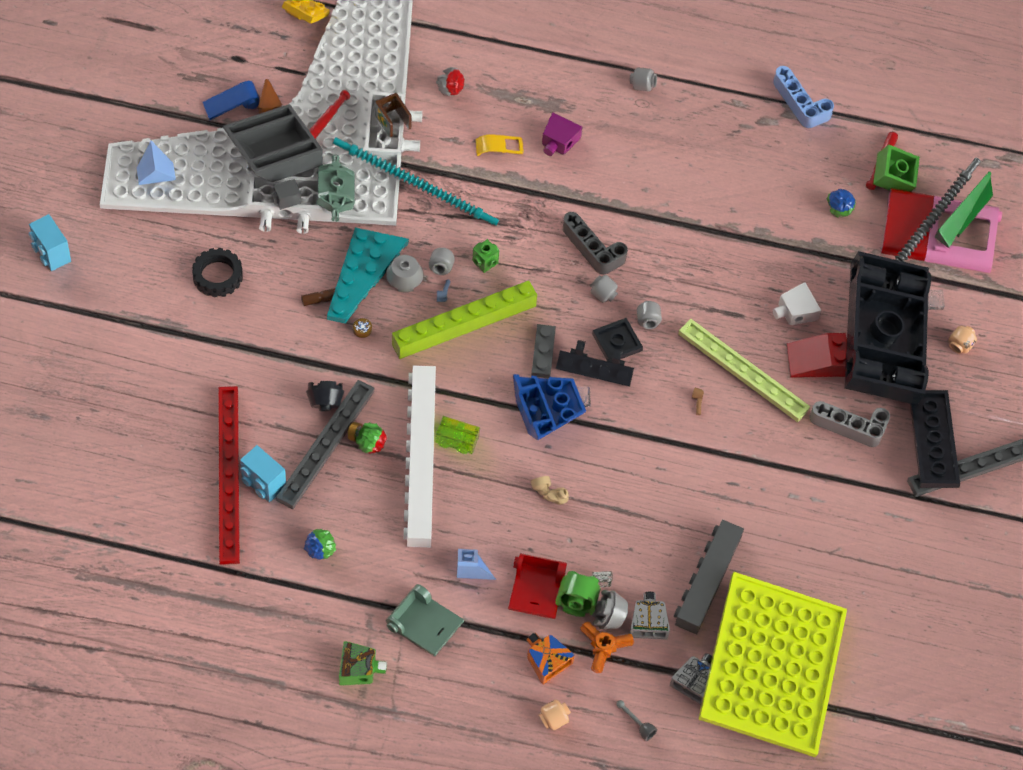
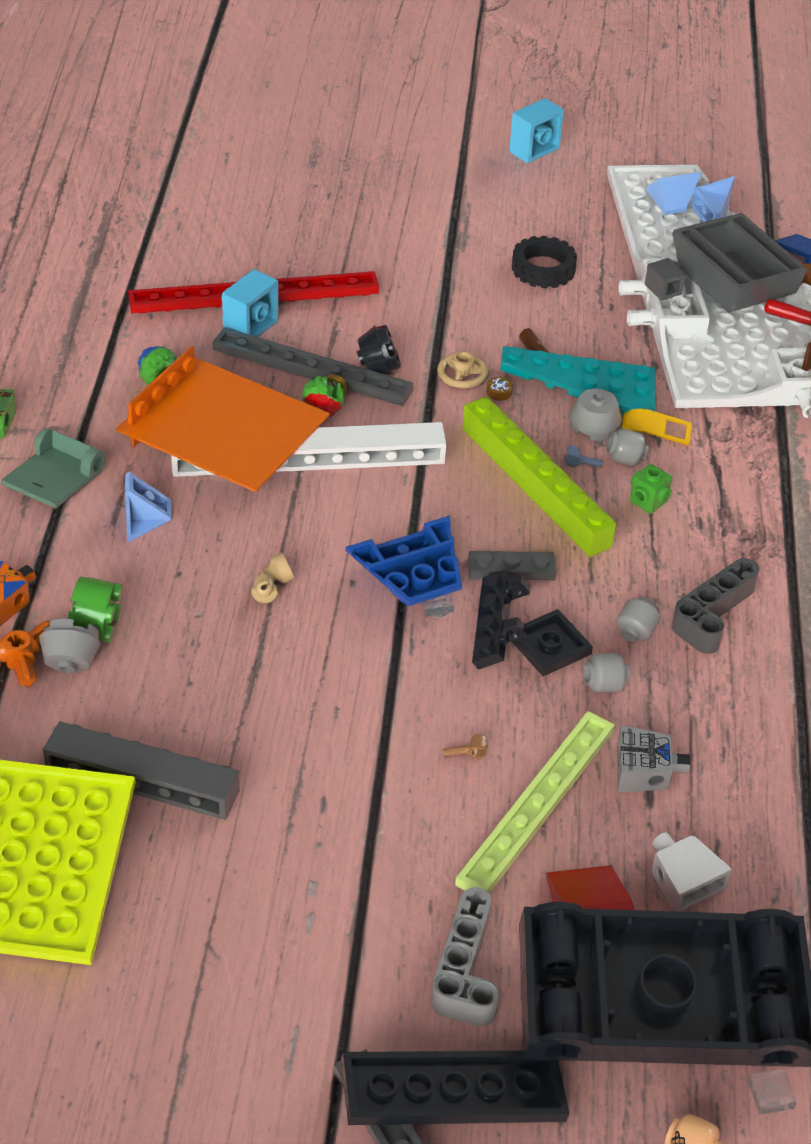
camera: 85 degrees right, 15 degrees down
sand green plate [316,155,355,222] -> none
teal hose [332,137,499,226] -> none
clear neon green brick [435,416,480,454] -> none
red door [508,553,567,619] -> none
clear tile [592,571,613,587] -> none
light grey torso [630,591,670,640] -> none
none -> orange door [116,346,330,492]
none -> tan piece [437,351,488,389]
none -> light grey torso [617,725,690,792]
none -> yellow piece [622,408,692,445]
none -> light blue slope [691,176,735,222]

